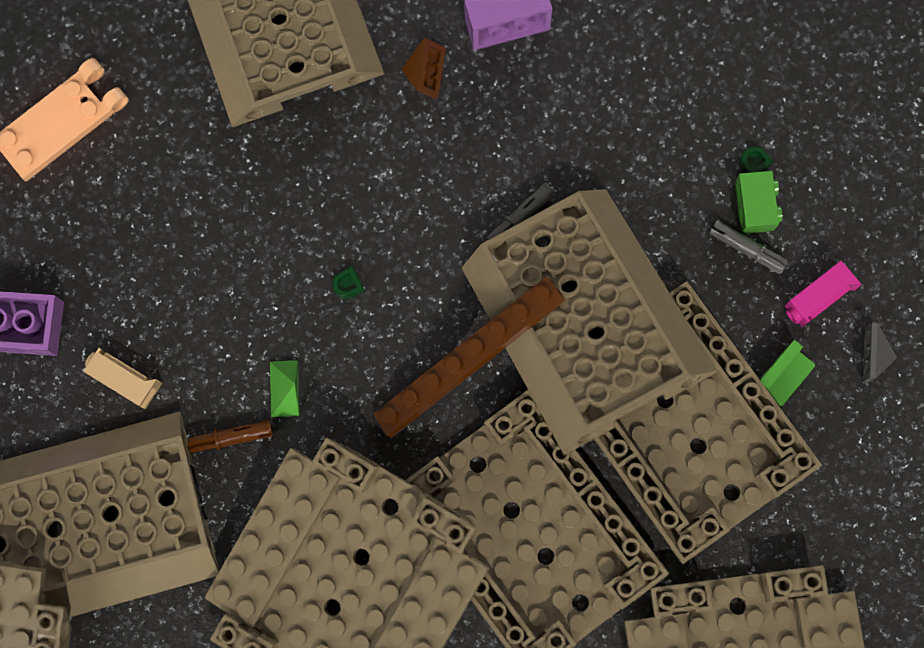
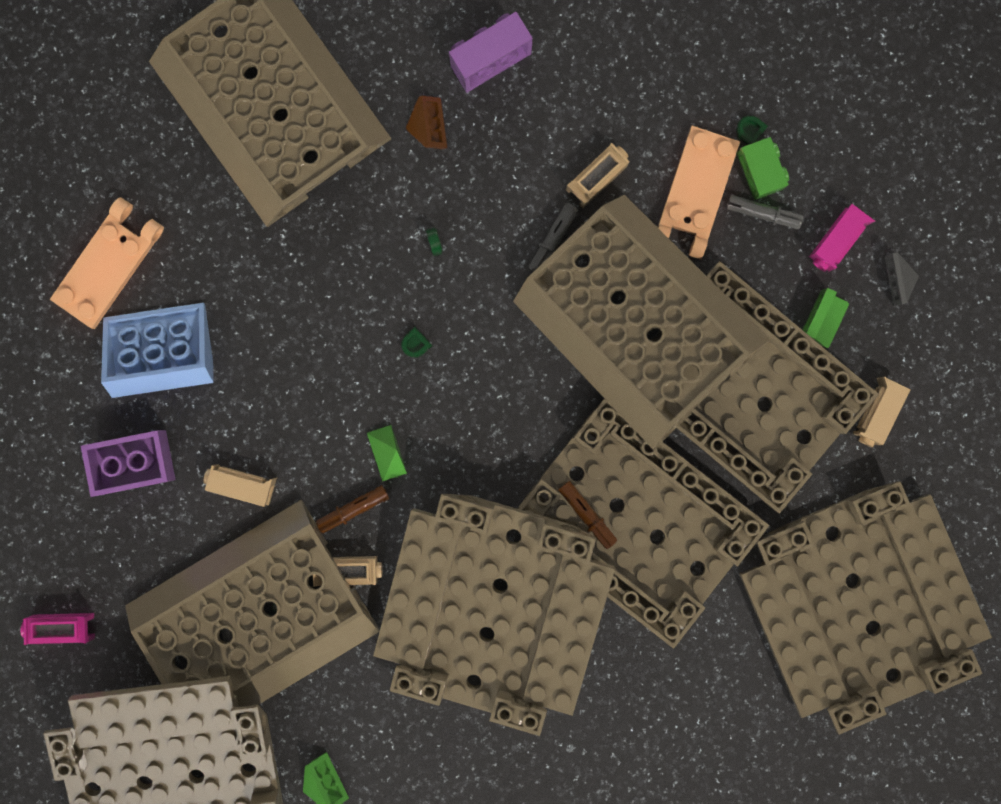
camera: 15 degrees left, 10 degrees up
reddish brown plate [374,276,566,438] -> none
none -> light blue slope [101,303,213,398]
none -> tan window [313,556,383,587]
none -> dark green tile [426,228,443,256]
none -> reddish brown axle [558,481,617,549]
none -> tan window [566,143,630,208]
none -> light nougat hinge [658,126,740,260]
none -> tan window [853,377,910,447]

